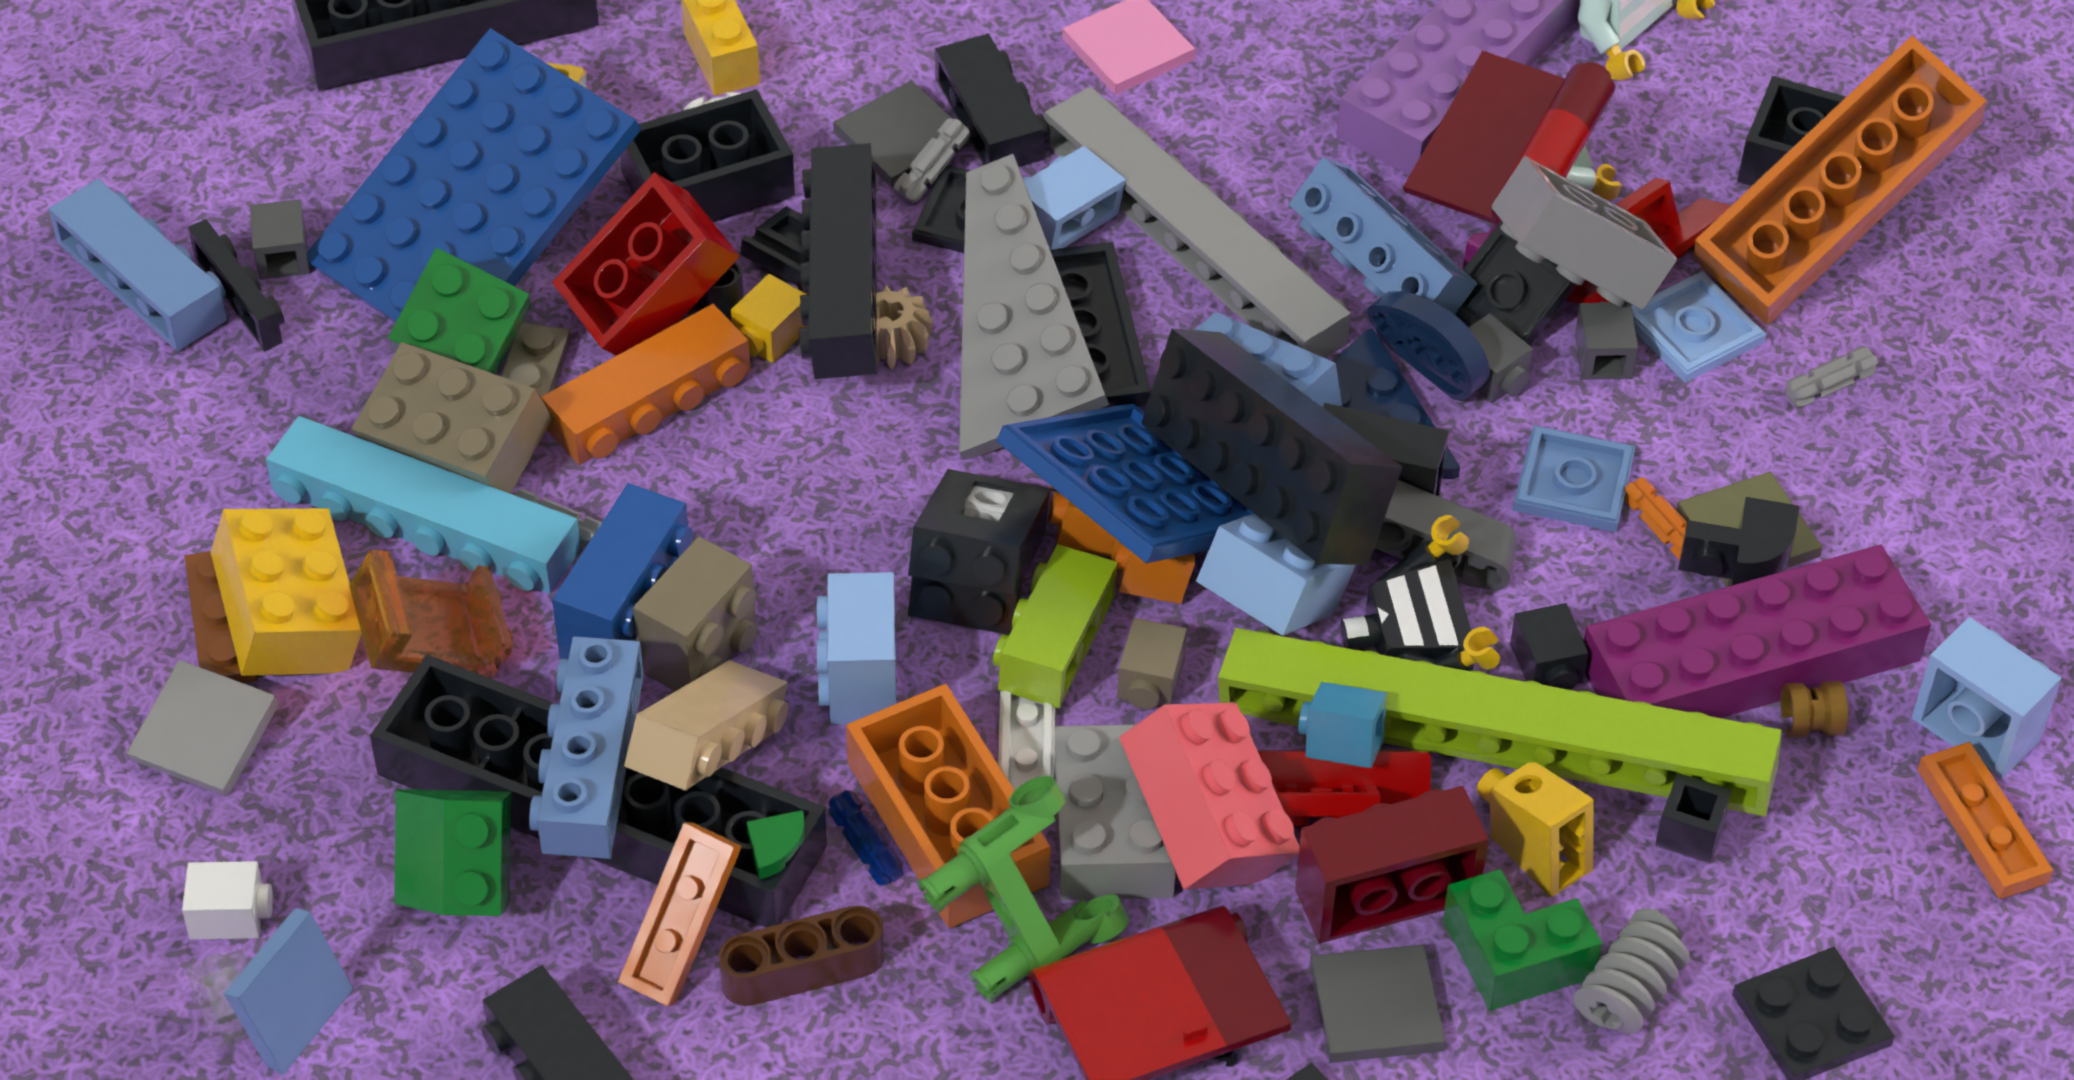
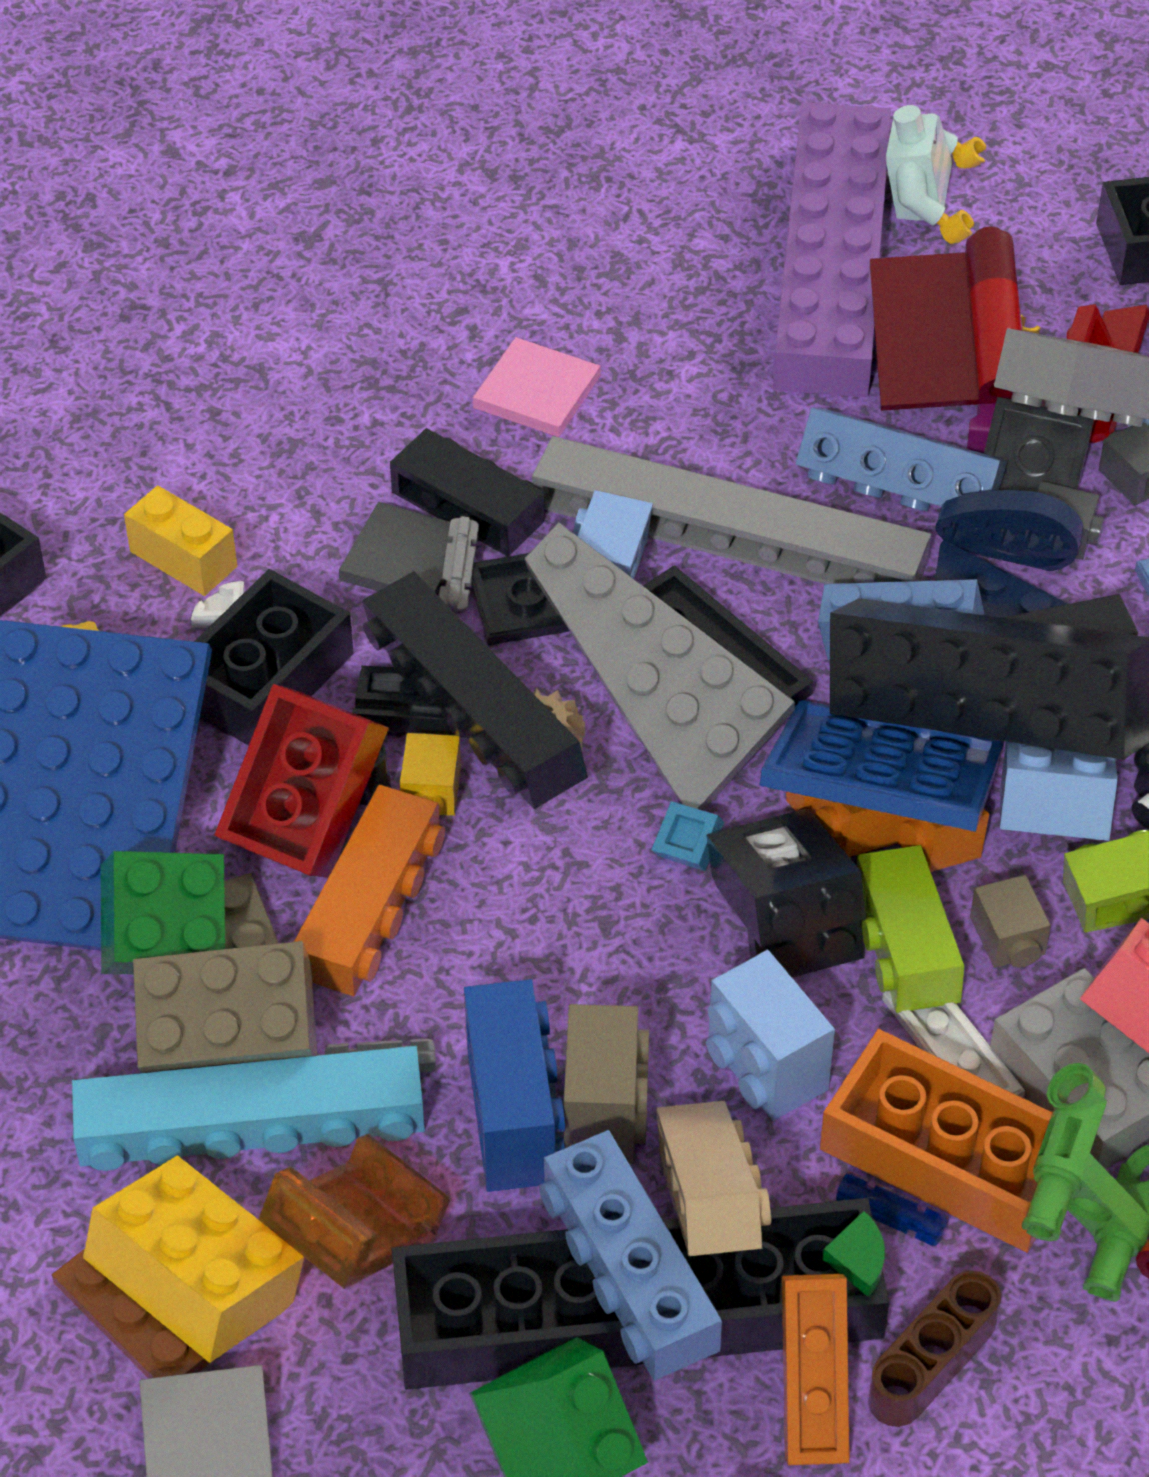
camera: 30 degrees left, 0 degrees up
none -> dark azure plate [651,801,725,871]

